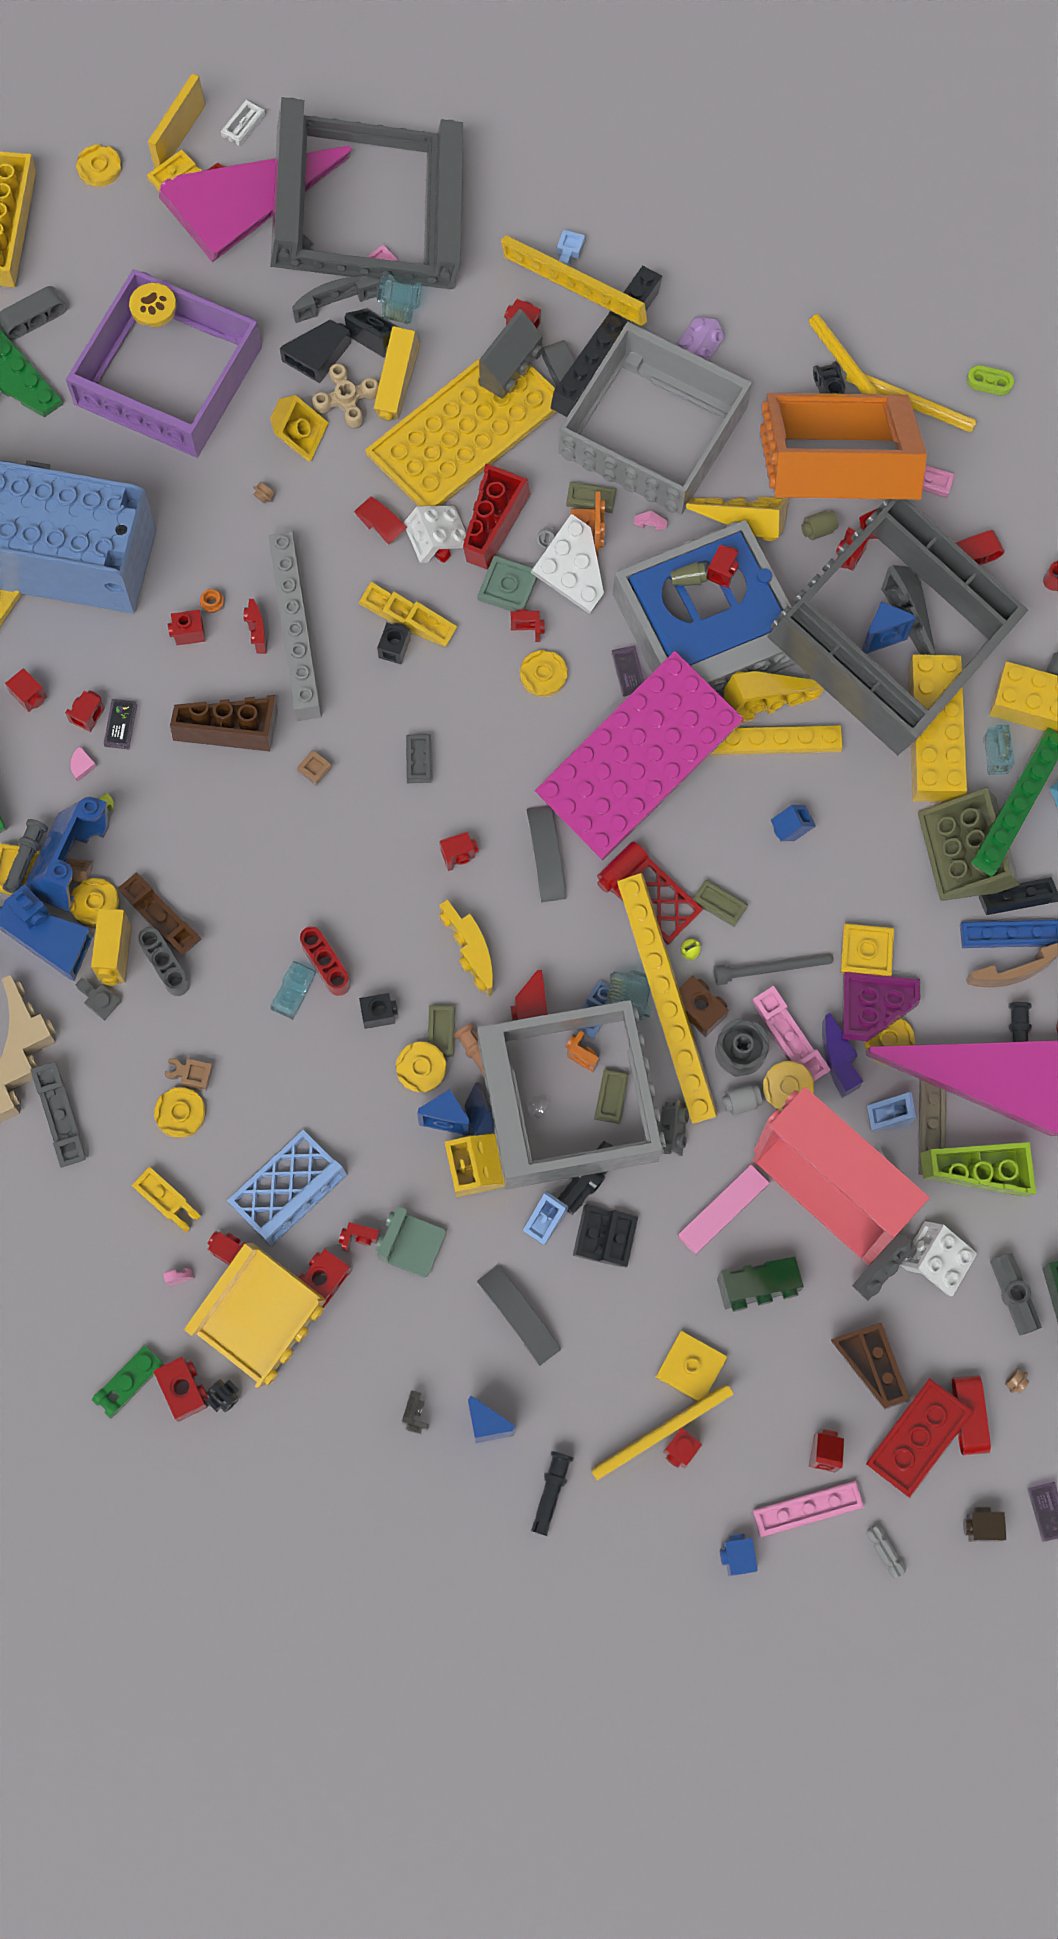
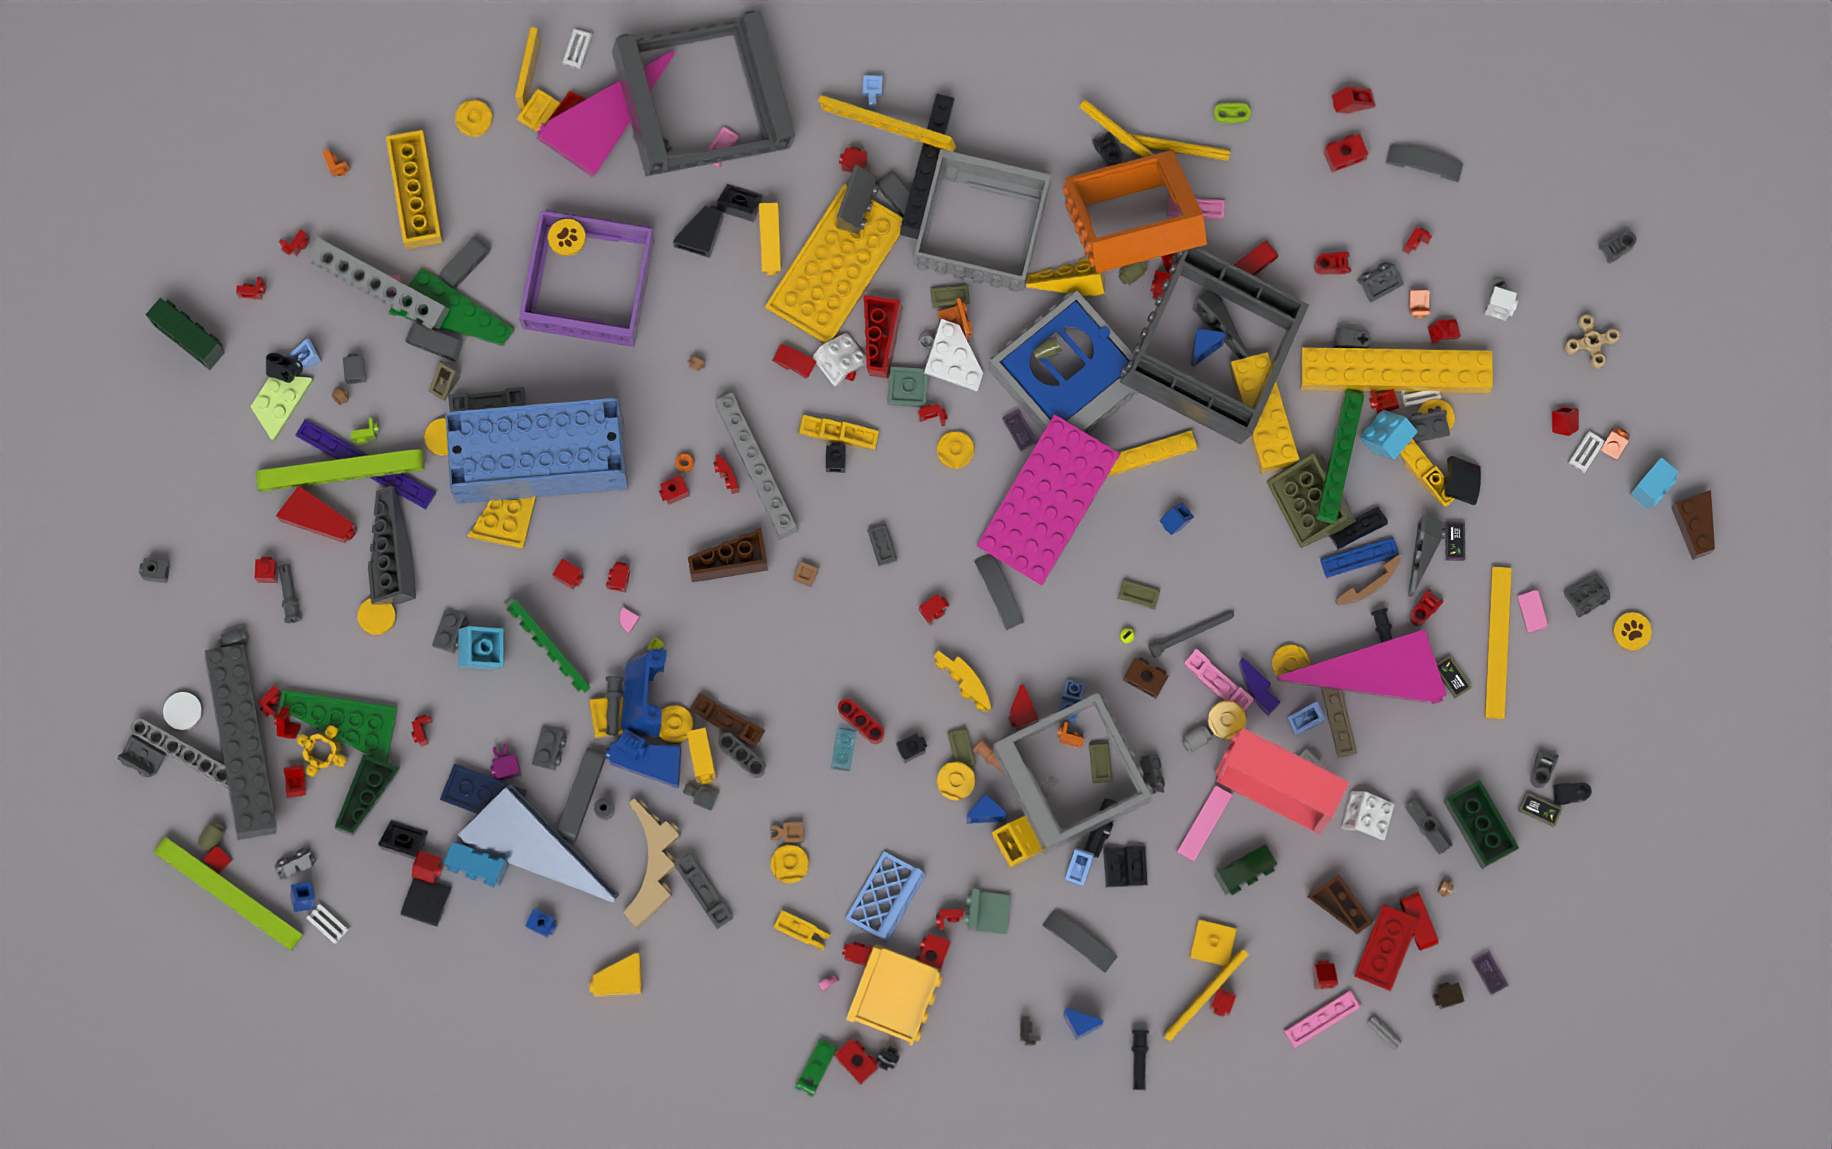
camera: 15 degrees left, 5 degrees up
medium nougat plate [66,859,92,882] -> none
tile [104,699,137,750] -> none
yellow slope [270,395,329,462] -> none
dark grey slope [292,276,382,323] -> none
tan gear [312,364,379,428] -> none
clear light blue piece [377,275,422,324] -> none
dark blue slope [464,1082,494,1136] -> none
red piece [597,841,703,945] -> none
clear light blue piece [605,970,651,1021] -> none
yellow plate [617,873,718,1124] -> none
bright pink tile [633,510,667,530] -> none
lavender bracket [677,317,725,361] -> none
red brick [706,544,739,589] -> none
dark grey brick [715,1019,769,1077] -> none
blue brick [720,1534,758,1576] -> none
yellow wedge [724,671,825,722] -> none
yellow plate [840,923,894,976] -> none
magenta plate [842,972,920,1042] -> none
dark grey plate [852,1234,917,1301] -> none
lime wedge [920,1142,1036,1197] -> none
clear light blue piece [983,725,1014,775] -> none

